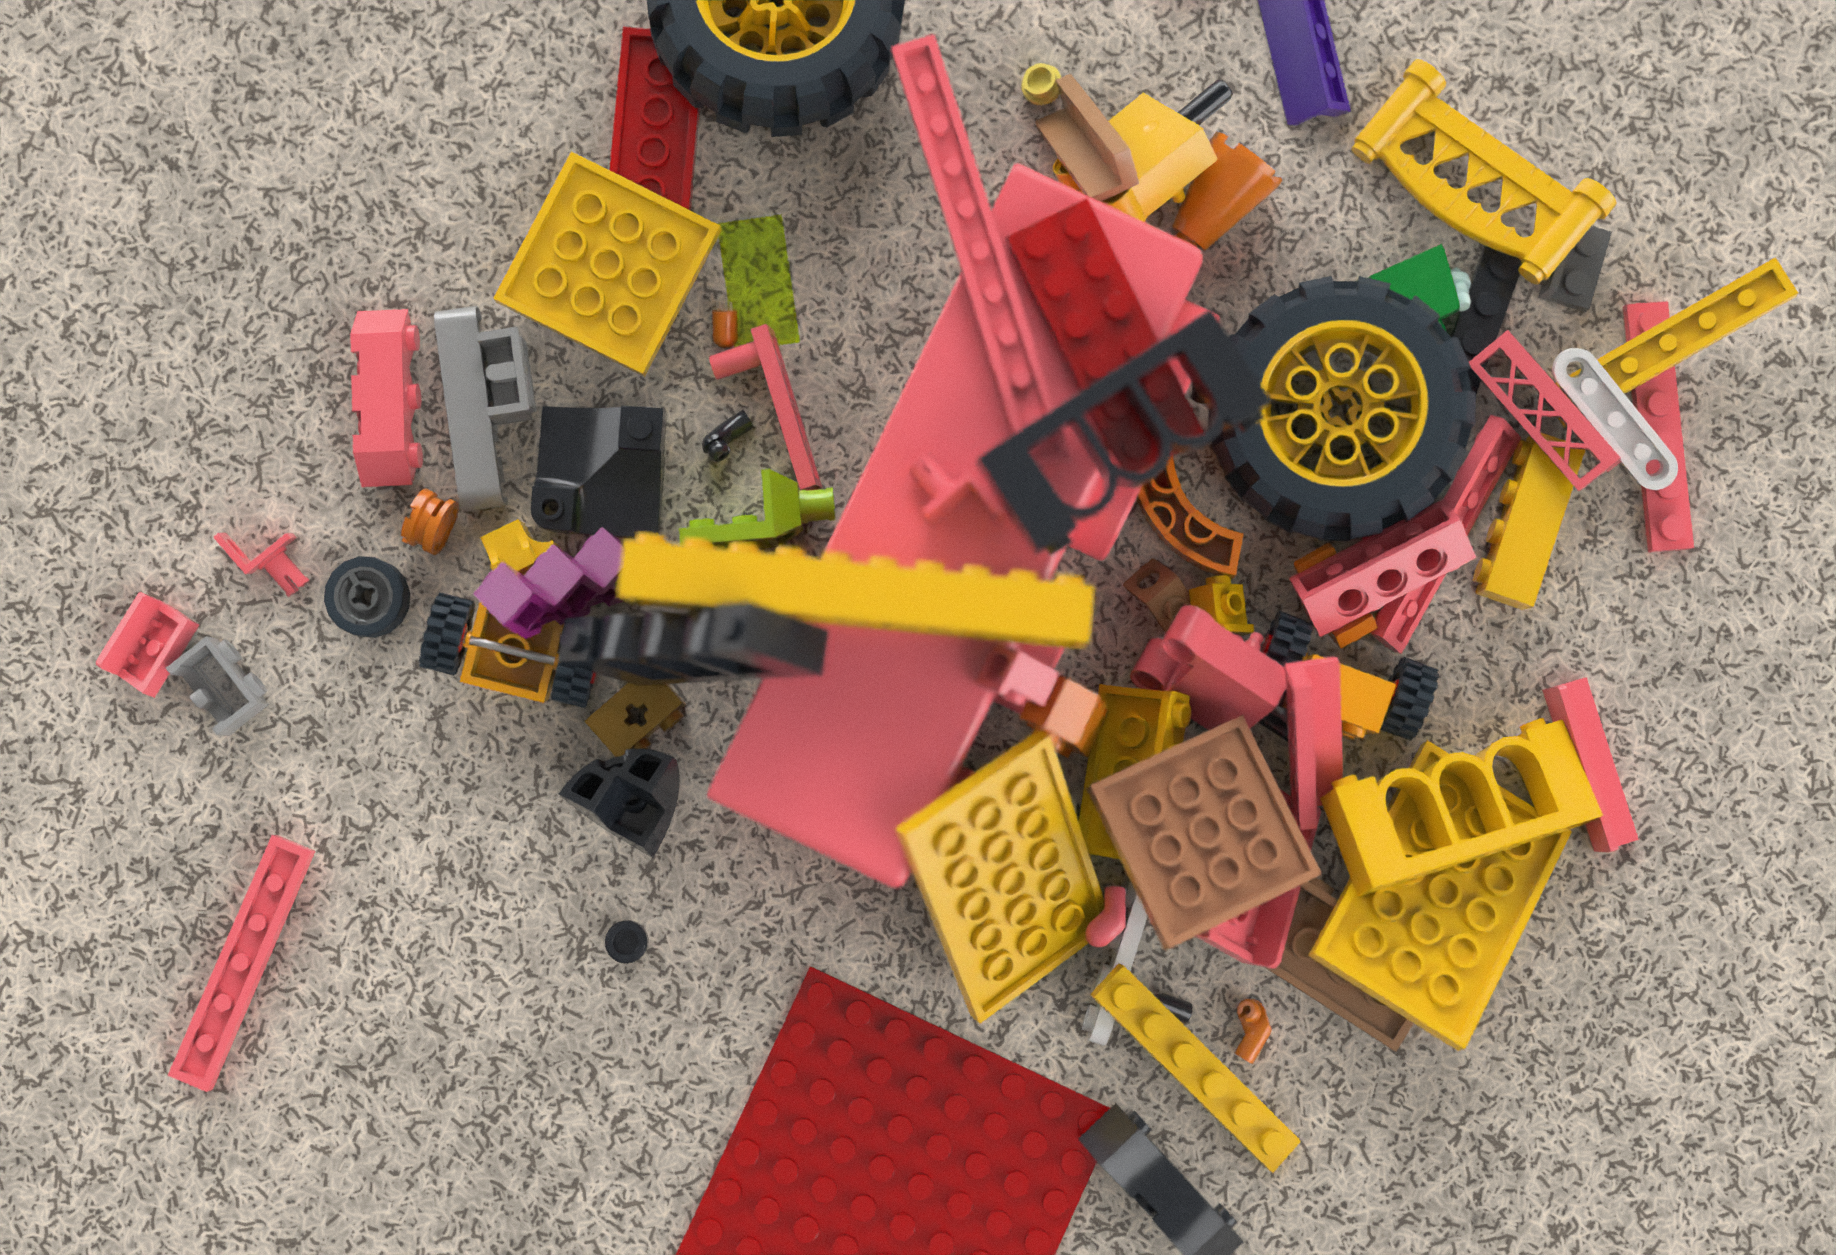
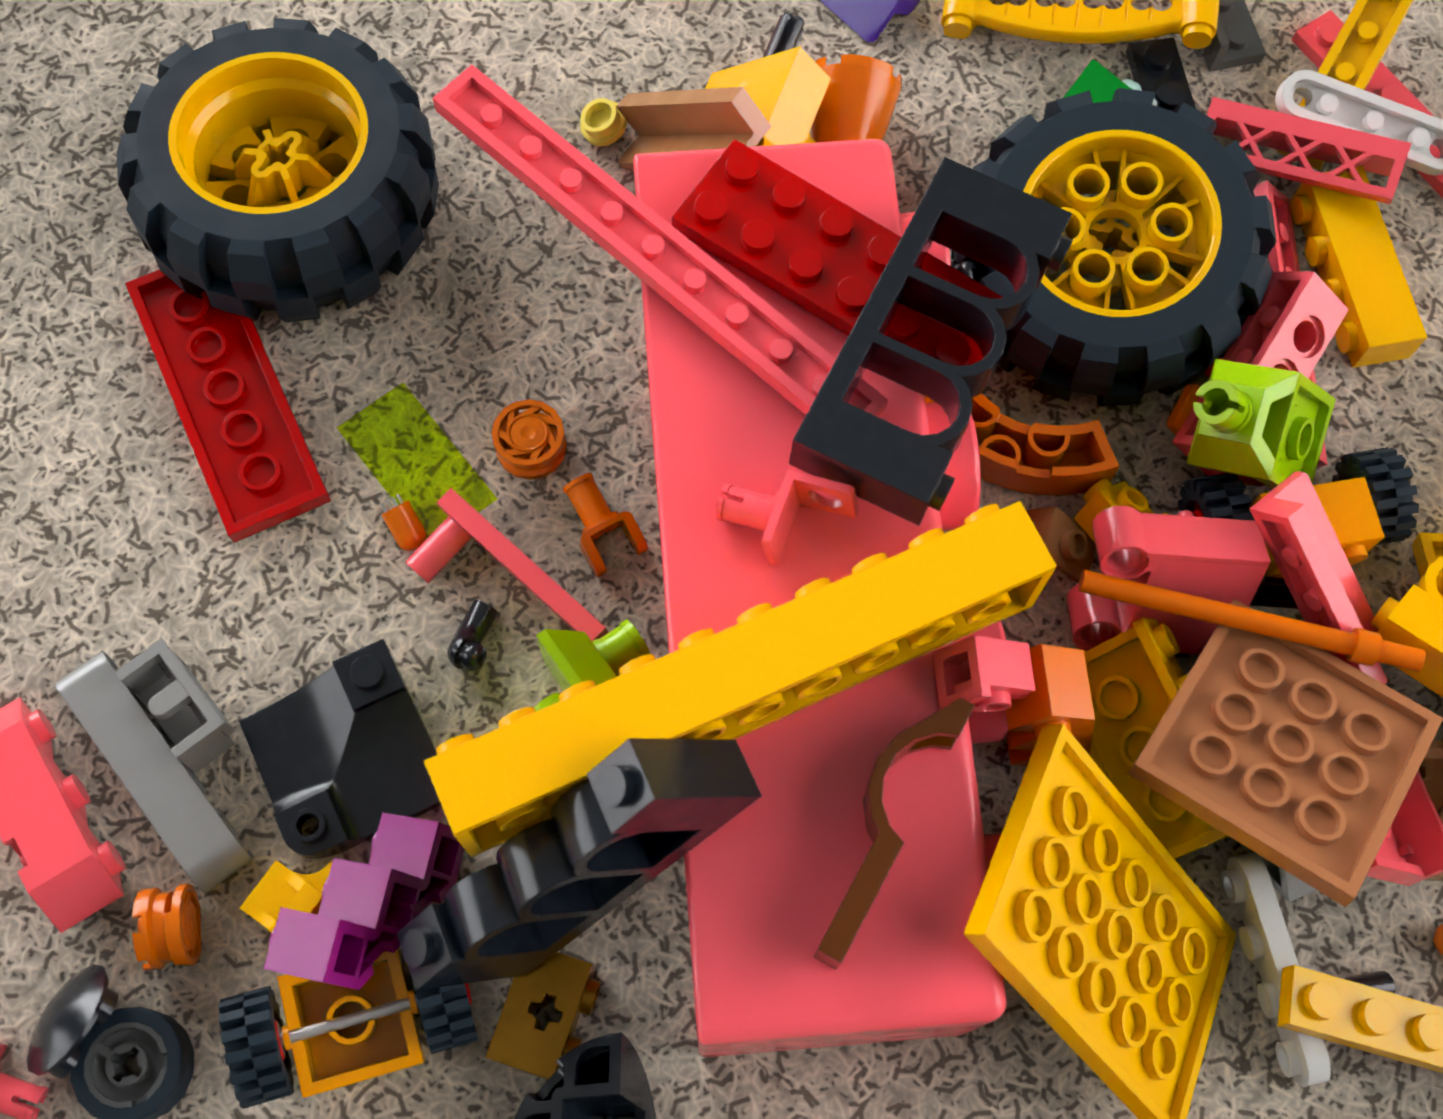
camera: 30 degrees left, 15 degrees down
yellow plate [493,151,722,377] -> none
coral arm [1085,886,1126,948] -> none
none -> black dish [26,964,119,1079]
none -> orange wheel [491,399,567,480]
none -> orange piece [562,472,648,577]
none -> reddish brown piece [813,698,975,970]
none -> orange bar [1078,570,1426,672]
none -> lime plate [1186,359,1336,489]

